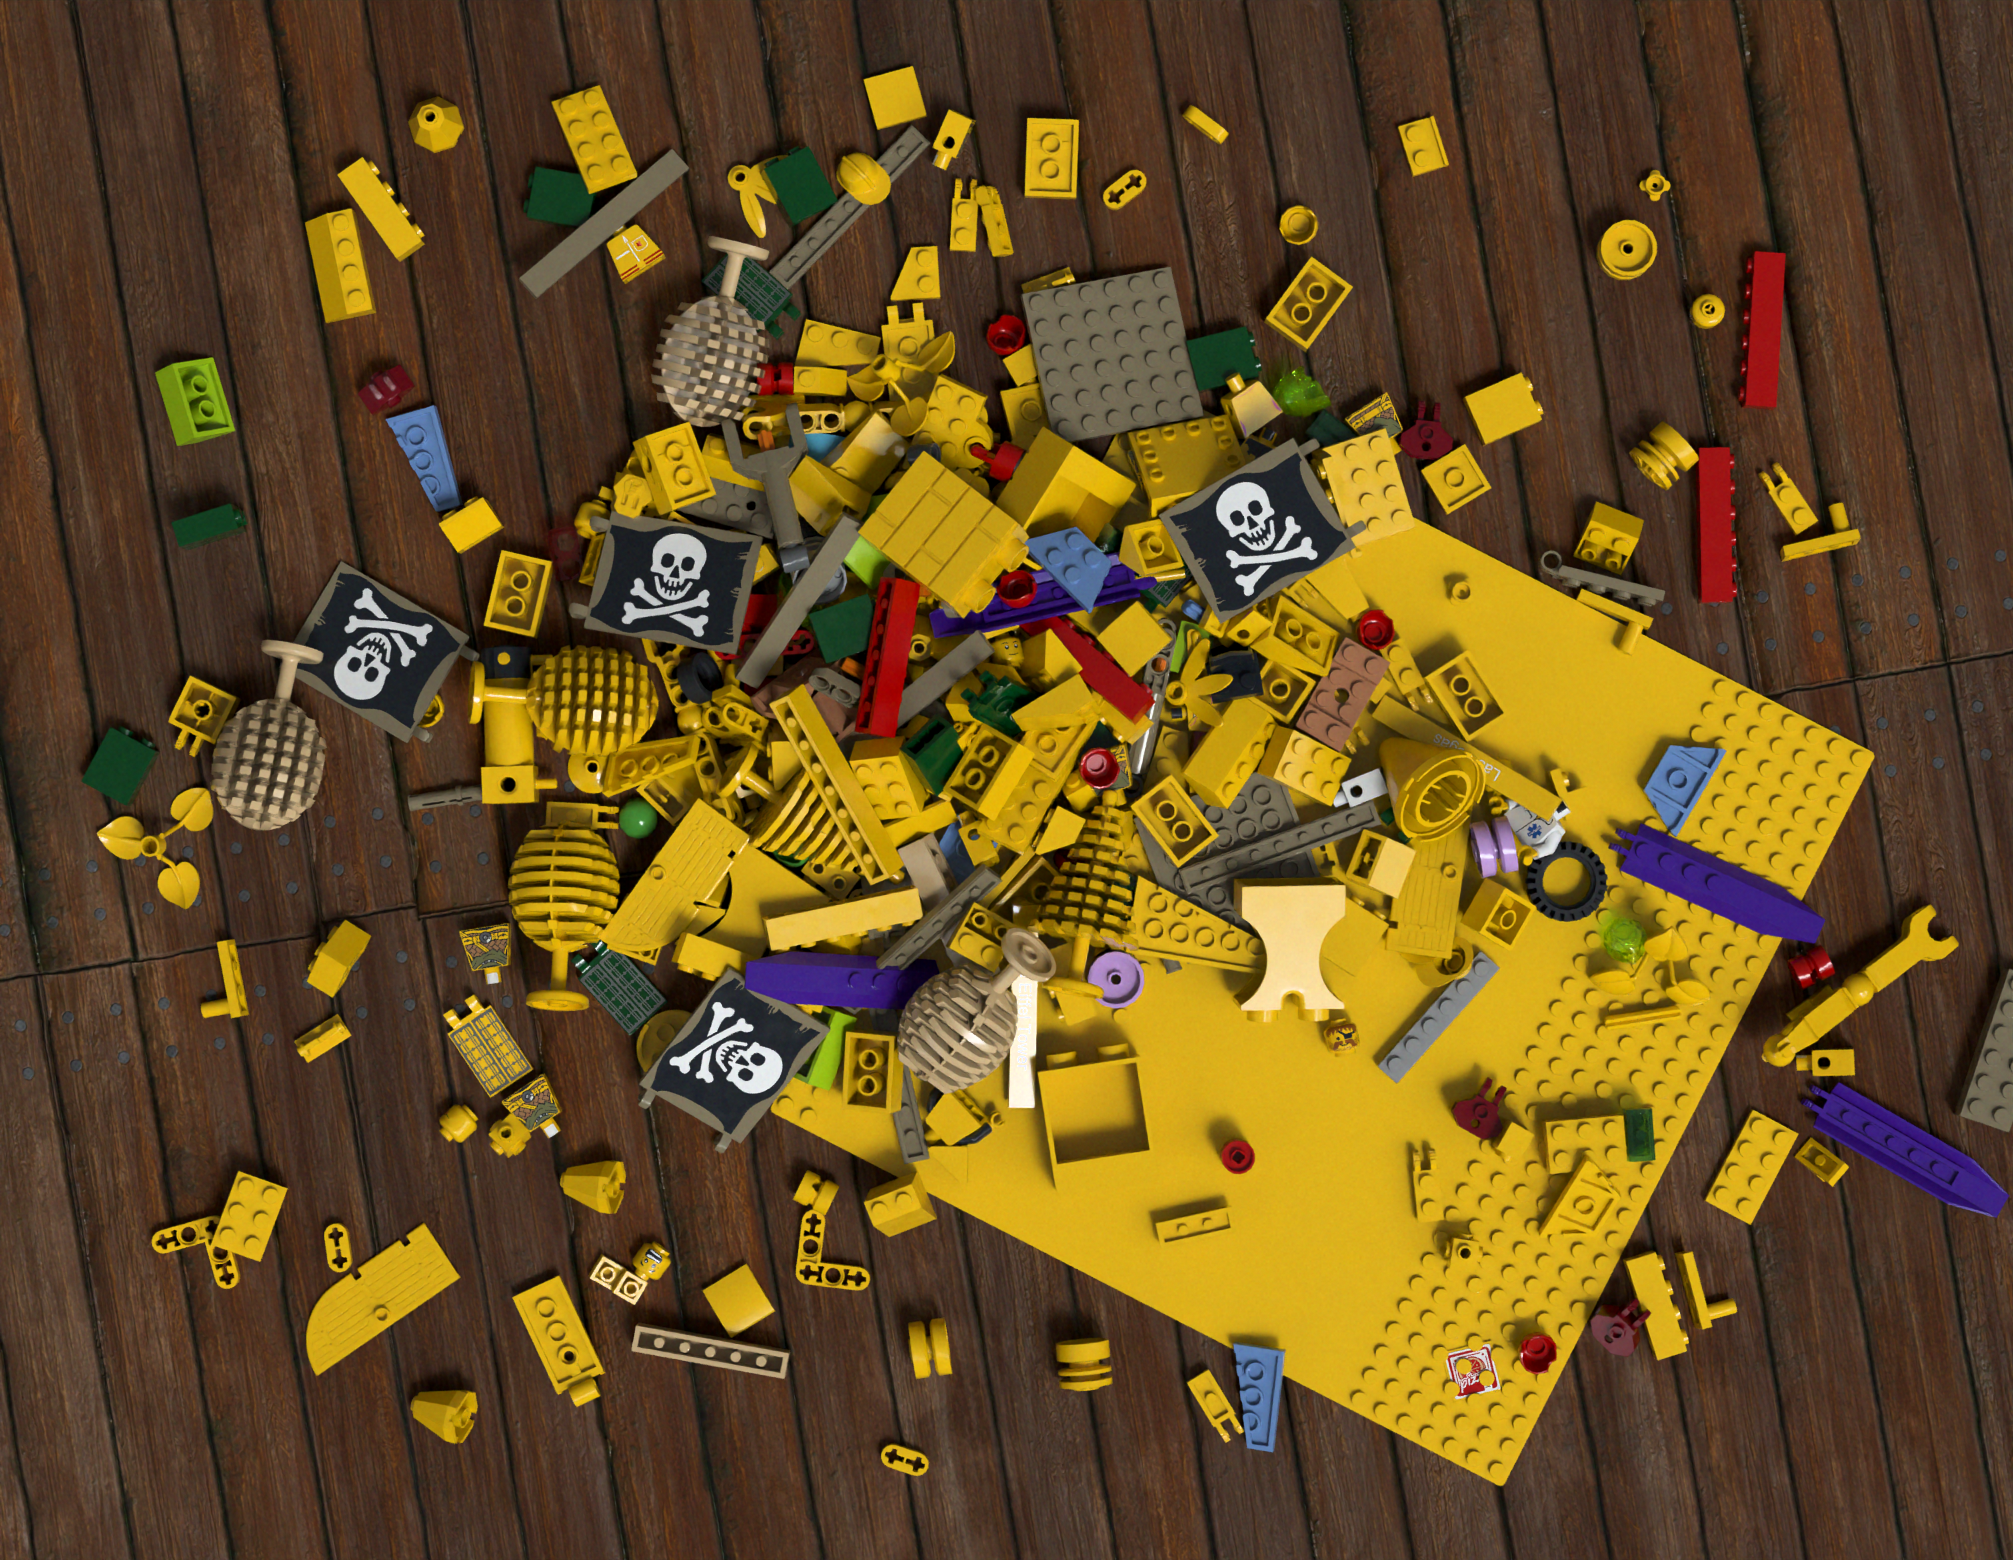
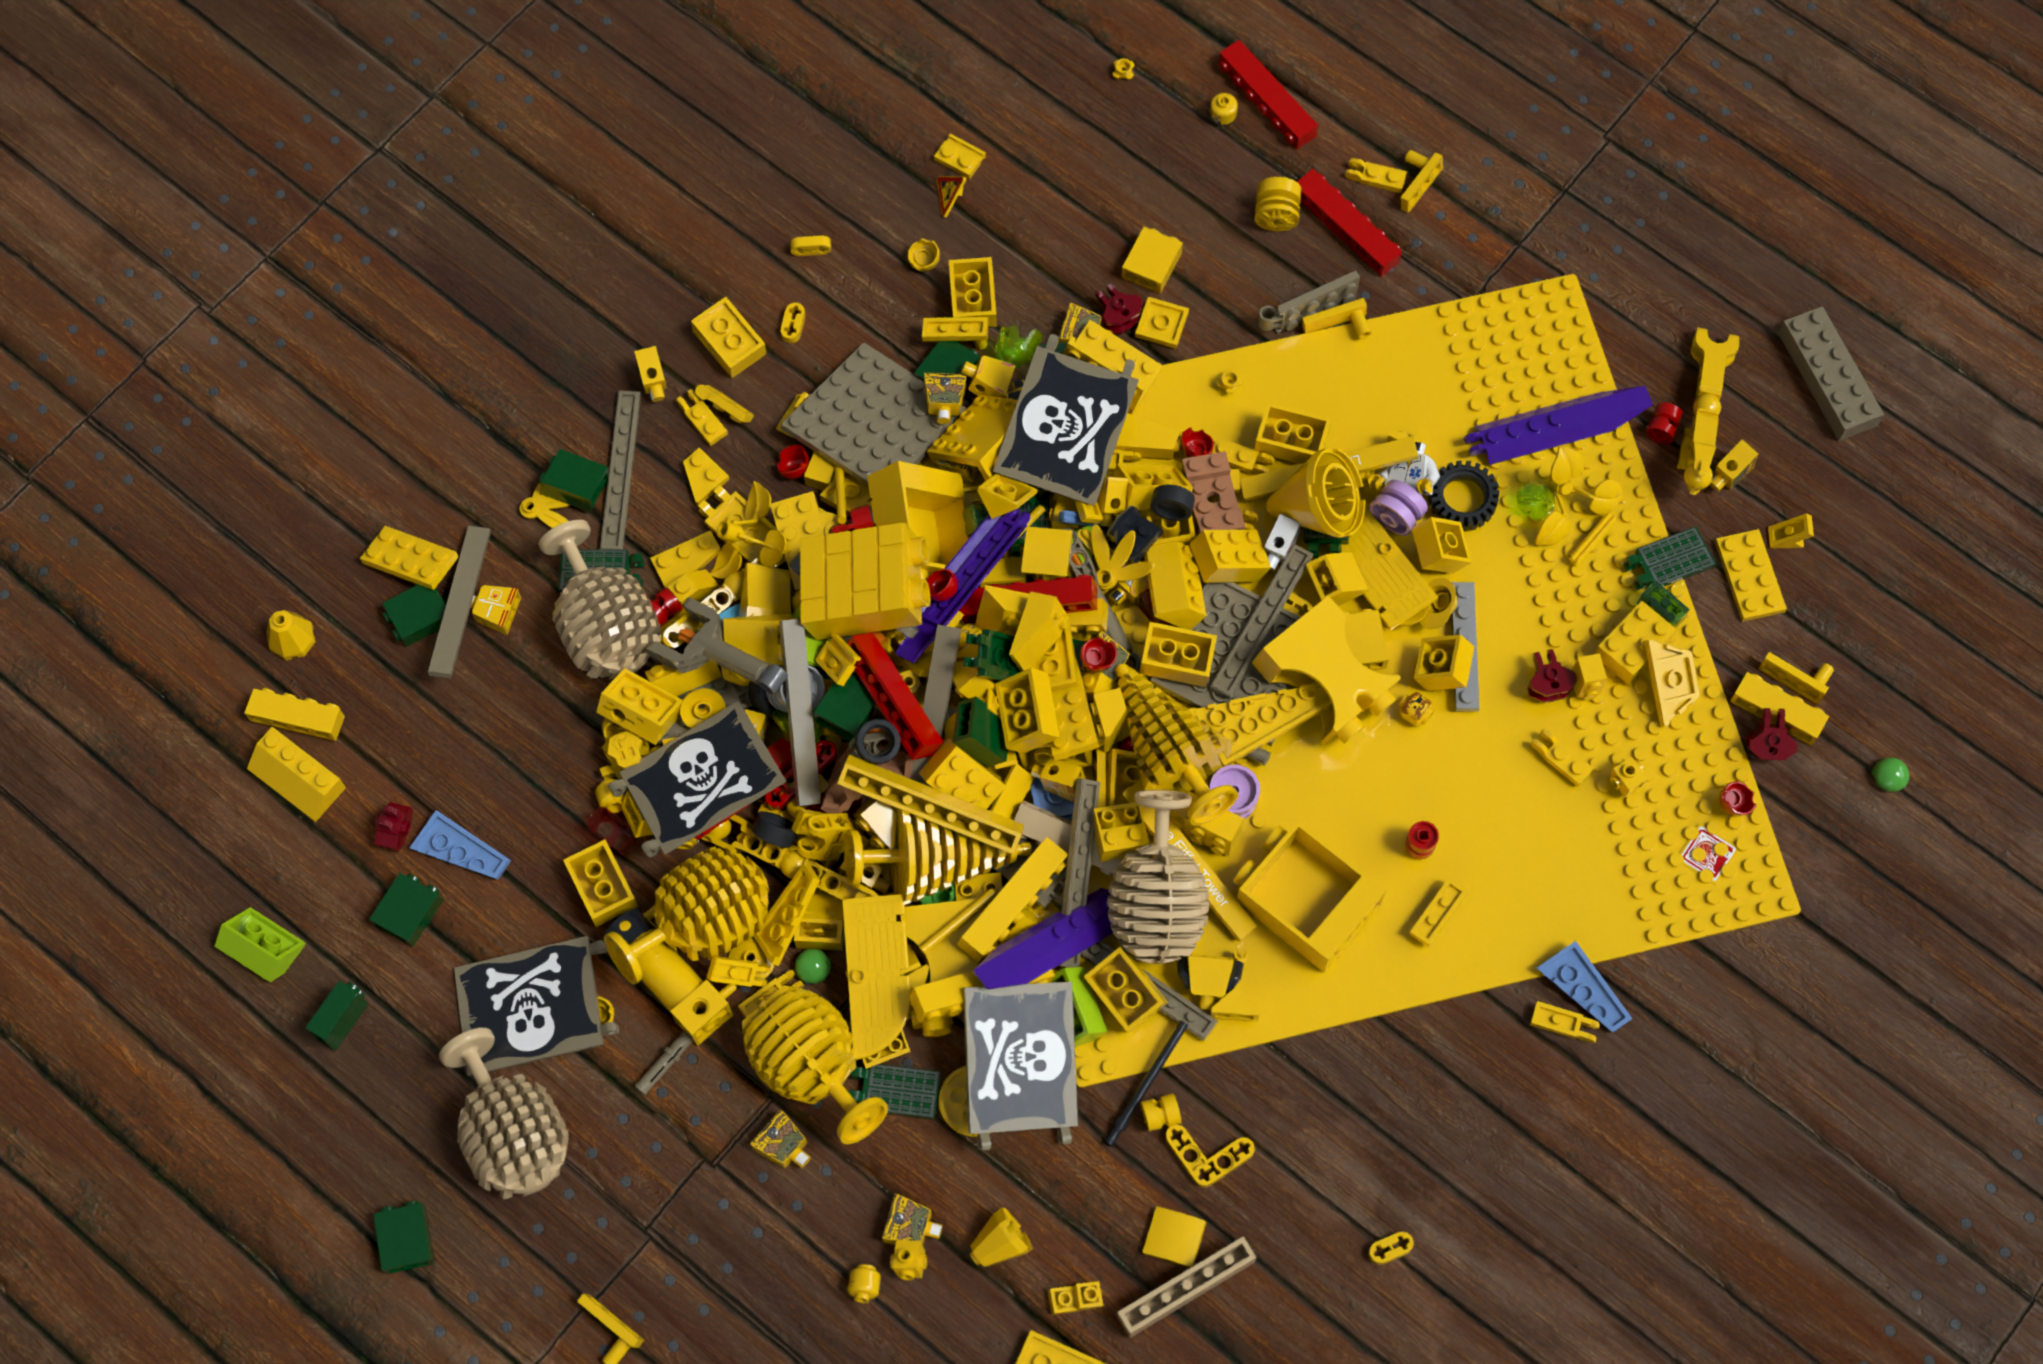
camera: 40 degrees left, 20 degrees down
yellow plant [97,788,213,909] -> none
yellow hinge [168,676,241,757] -> none
yellow hinge [294,1014,352,1063] -> none
yellow brick [307,920,371,998] -> none
yellow slope [439,496,504,554] -> none
yellow tile [443,994,534,1098] -> none
yellow head [632,1241,671,1281] -> none
yellow piece [836,152,891,205] -> none
yellow tile [864,66,927,130] -> none
yellow slope [864,1171,937,1237] -> none
yellow wheel [908,1317,952,1379] -> none
medium blue wing [1024,527,1112,614] -> none
yellow wheel [1056,1338,1113,1391] -> none
yellow slope [1573,501,1644,575] -> none
yellow wheel [1596,220,1657,280] -> none
medium blue wing [1643,745,1726,837] -> none
dark purple hinge [1801,1082,2009,1218] -> none
none -> dark green brick [369,873,443,947]
none -> yellow dish [680,688,726,729]
none -> yellow hinge [707,956,771,987]
none -> yellow plate [815,633,861,686]
none -> yellow bar [835,466,846,524]
none -> black tyre [854,719,901,765]
none -> yellow bar [919,888,997,955]
none -> yellow piece [922,317,989,350]
none -> torso [924,373,966,424]
none -> piece [937,176,966,218]
none -> black bar [1104,1020,1189,1146]
none -> black tyre [1150,484,1195,521]
none -> yellow brick [1414,634,1475,691]
none -> dark green tile [1623,526,1717,591]
none -> bright green hair [1871,757,1909,792]

